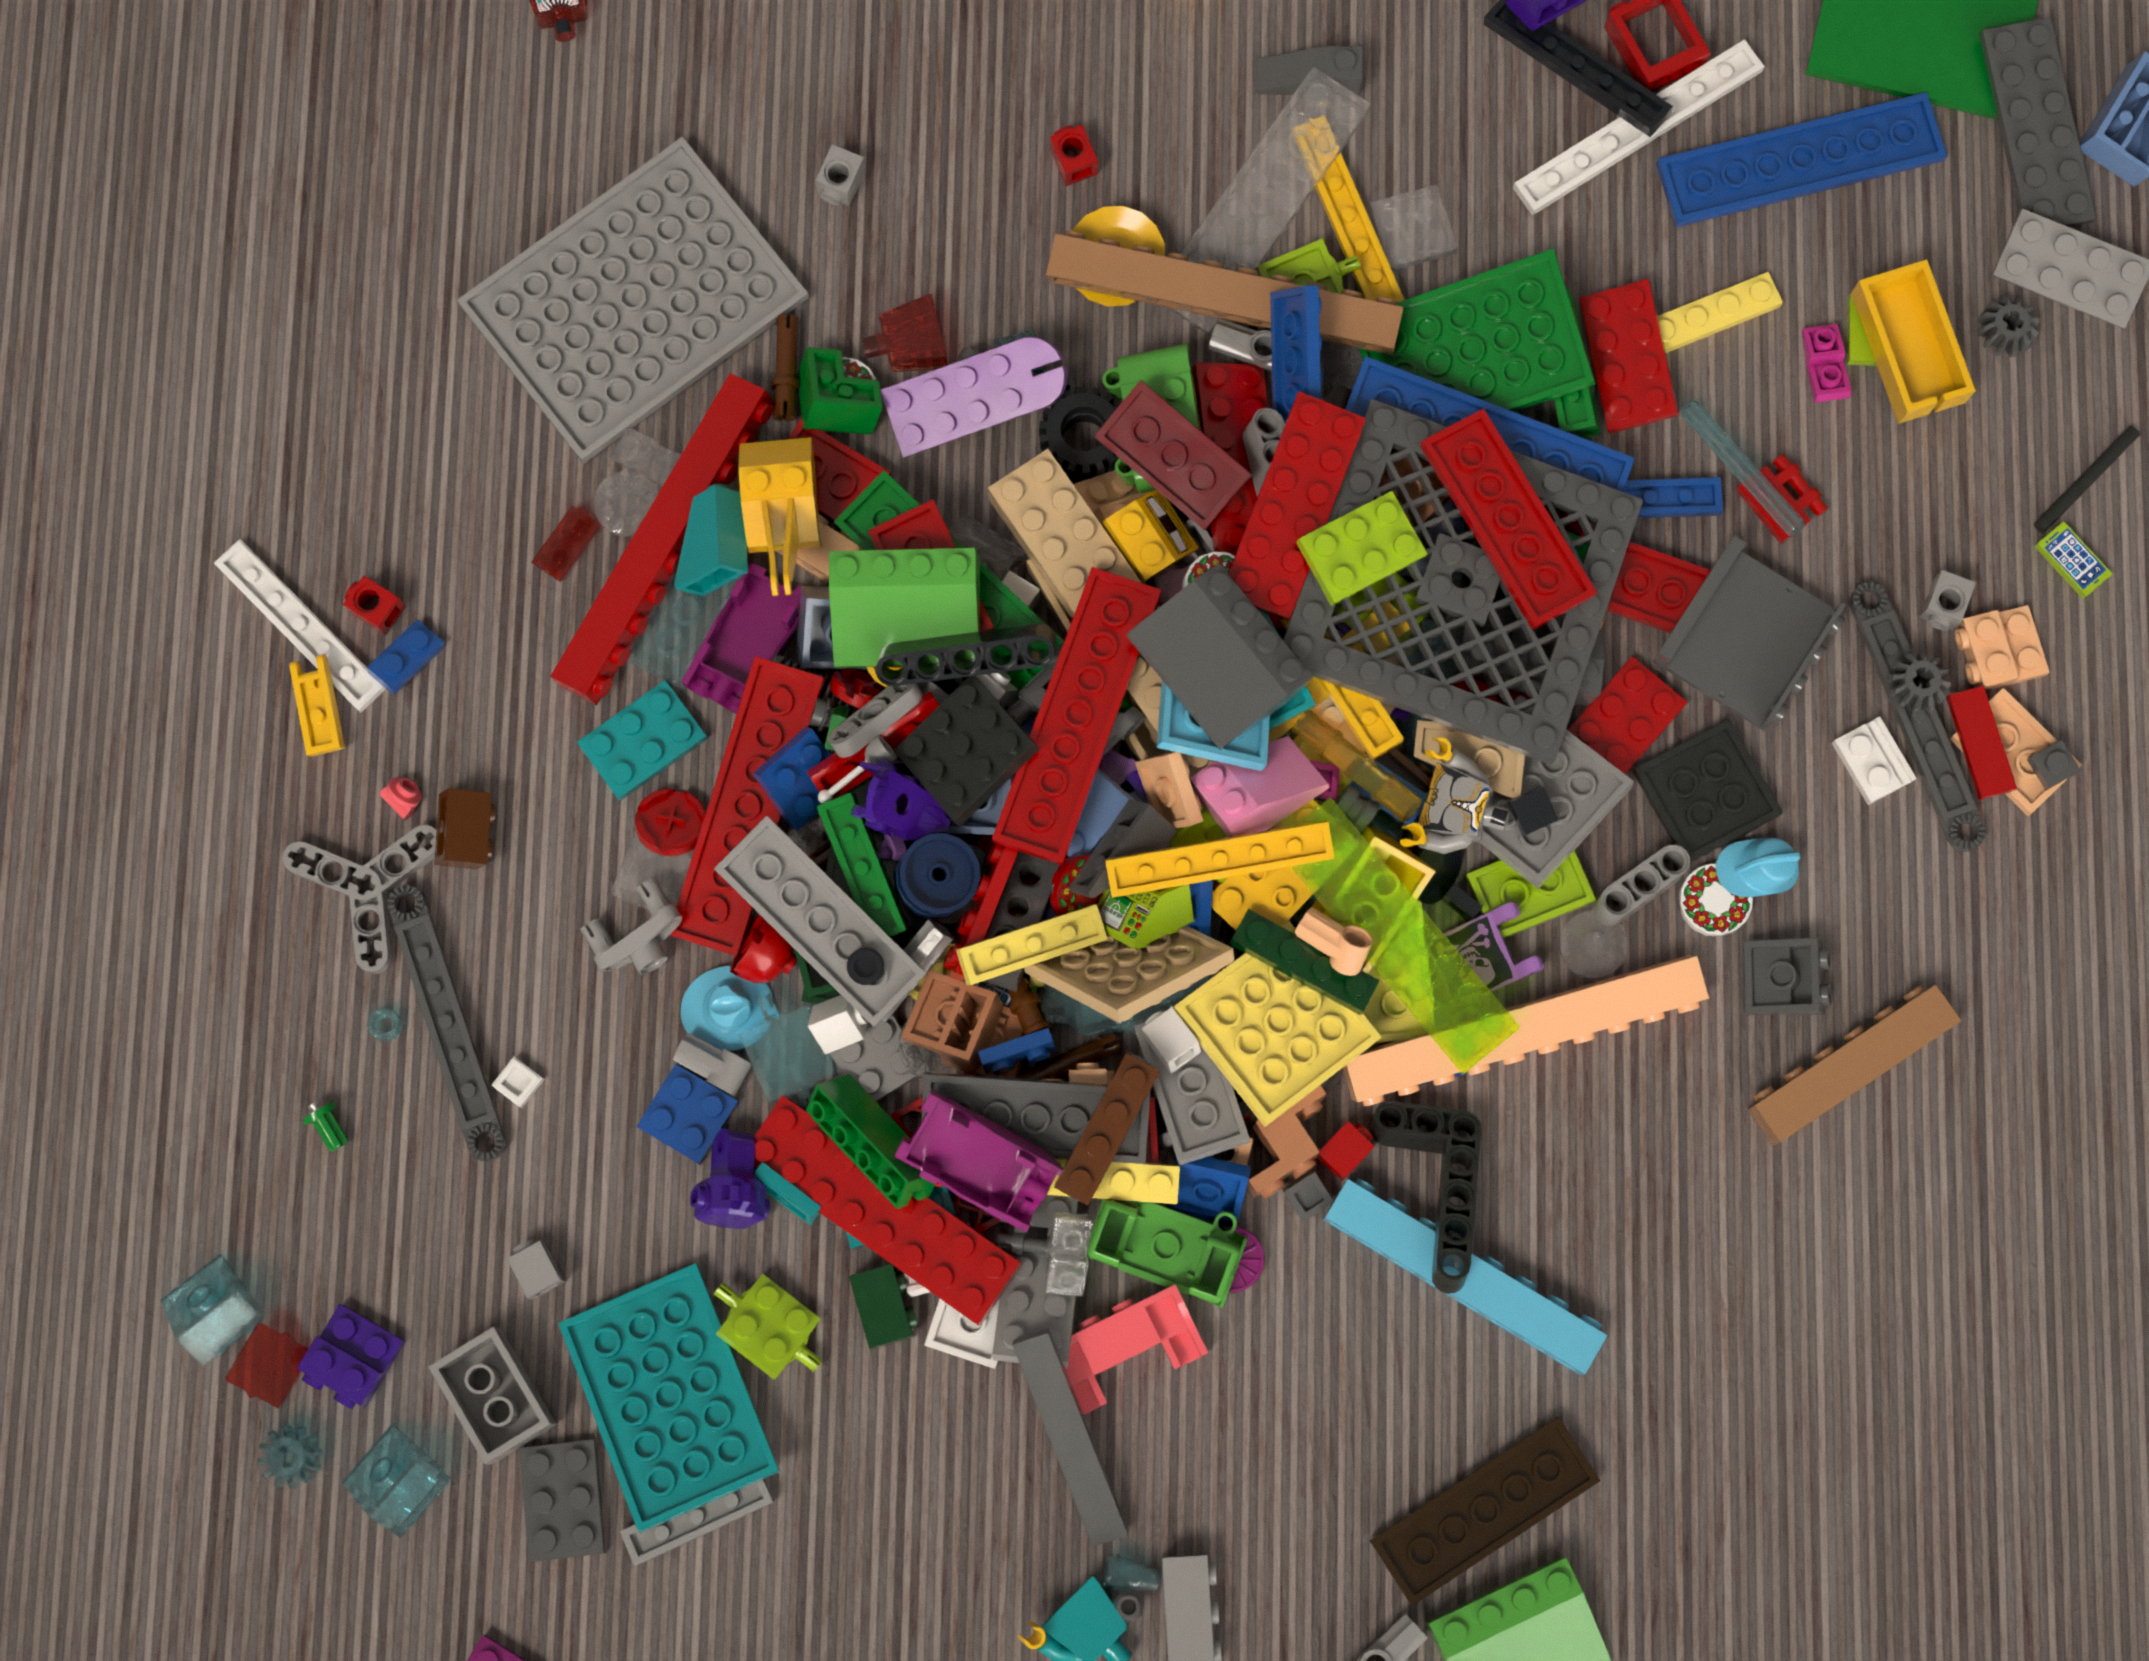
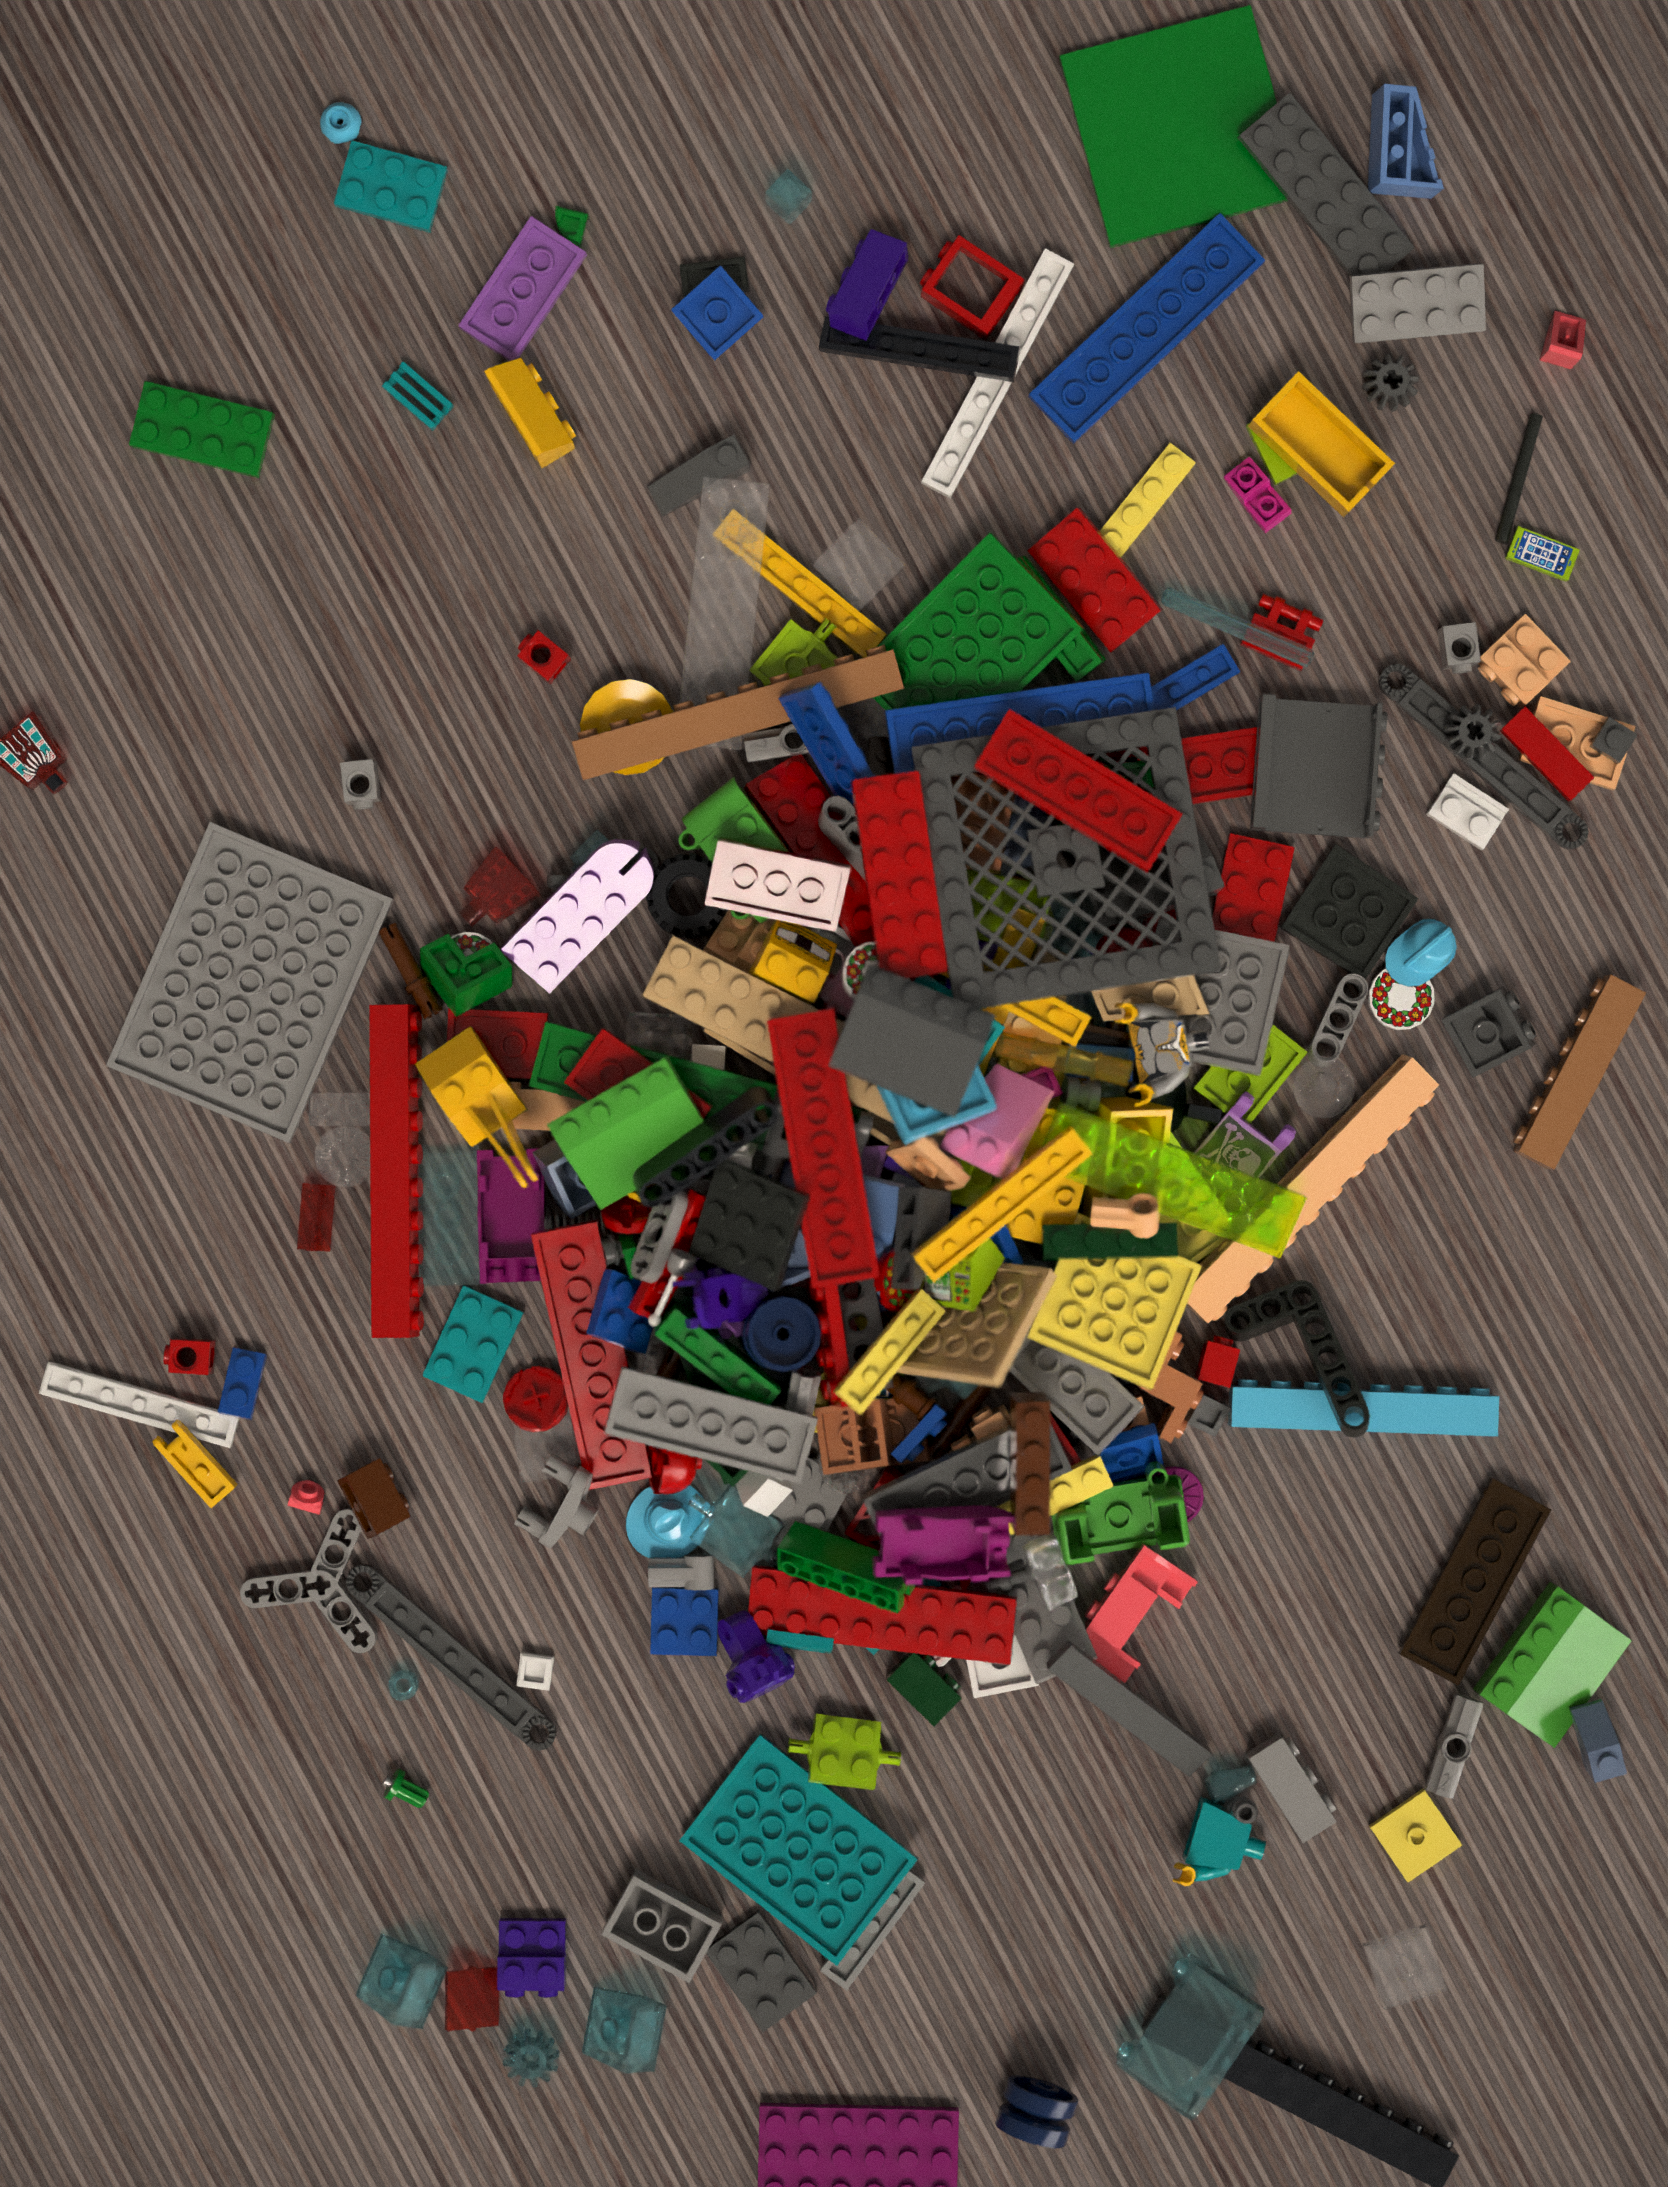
camera: 35 degrees left, 10 degrees up
light grey brick [507,1239,566,1300] -> none
teal slope [674,484,748,597] -> none
black tile [847,948,884,985] -> none
white brick [1142,1007,1201,1074] -> none
lime plate [1296,491,1428,606] -> none
black tile [1507,786,1558,835] -> none

